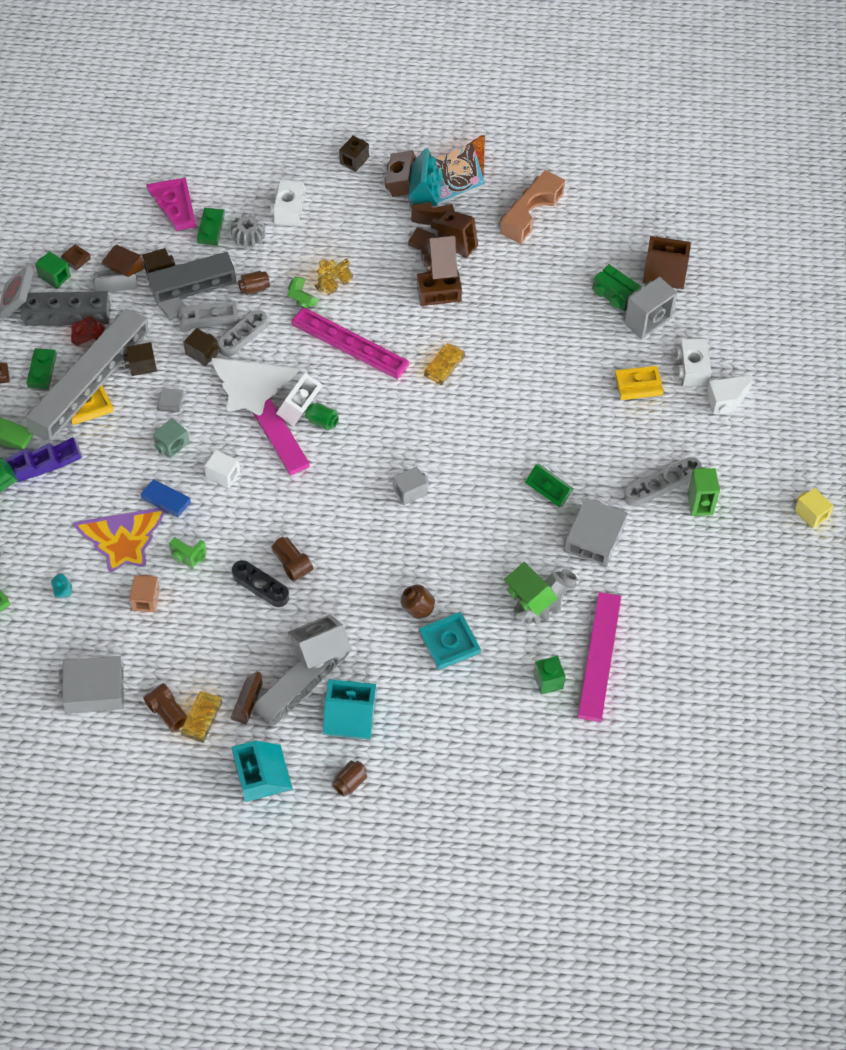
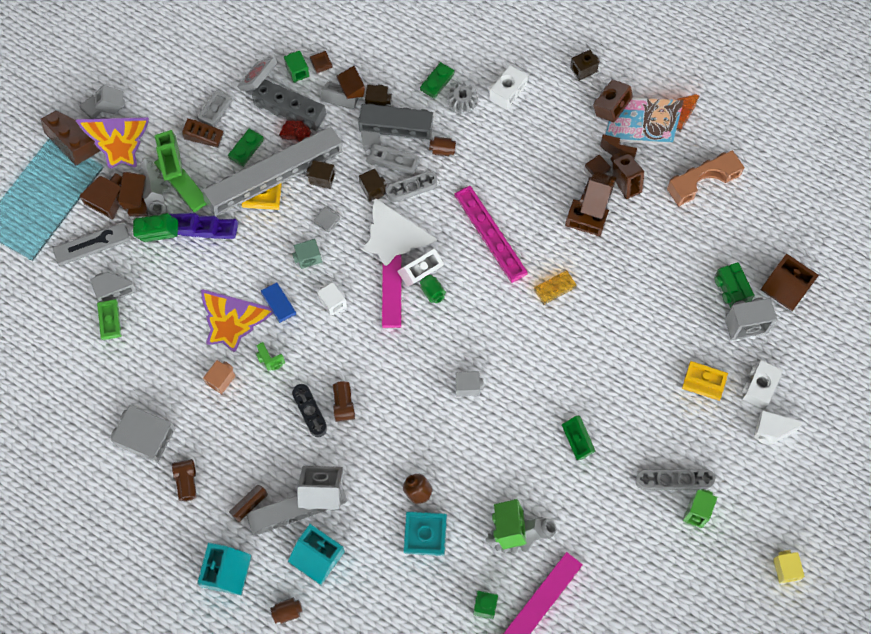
camera: 30 degrees right, 10 degrees up
teal piece [51,573,72,598] -> none
dark pink wing [146,177,196,231] -> none
clear yellow plate [181,691,223,743] -> none
bright green bracket [287,276,319,308] -> none
clear yellow hips [315,258,353,295] -> none
teal slope [408,148,443,206] -> none
light grey brick [564,498,628,567] -> none

